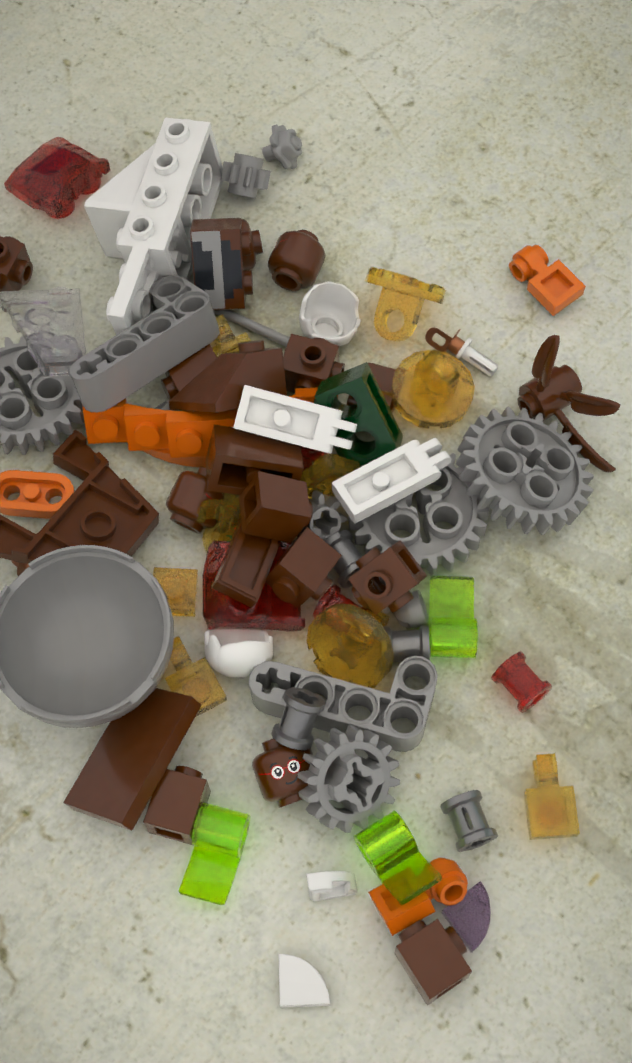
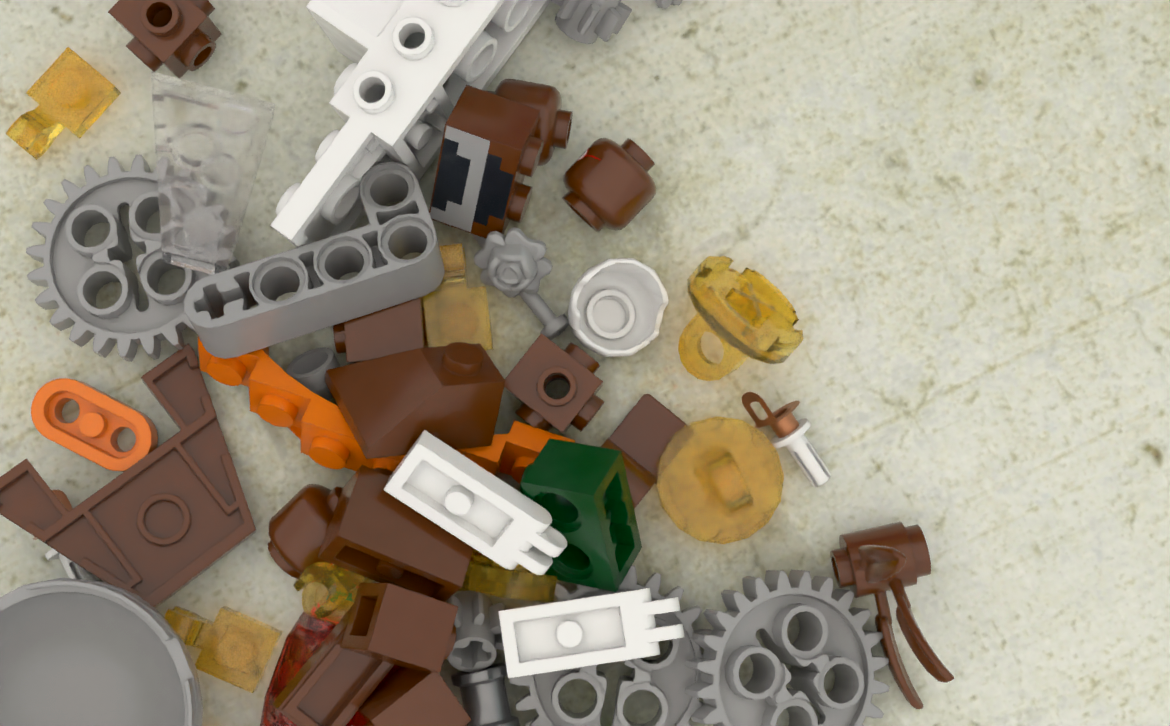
camera: 20 degrees right, 20 degrees up
orange plate [509,244,586,316] -> none
none -> light grey plant [474,227,552,298]

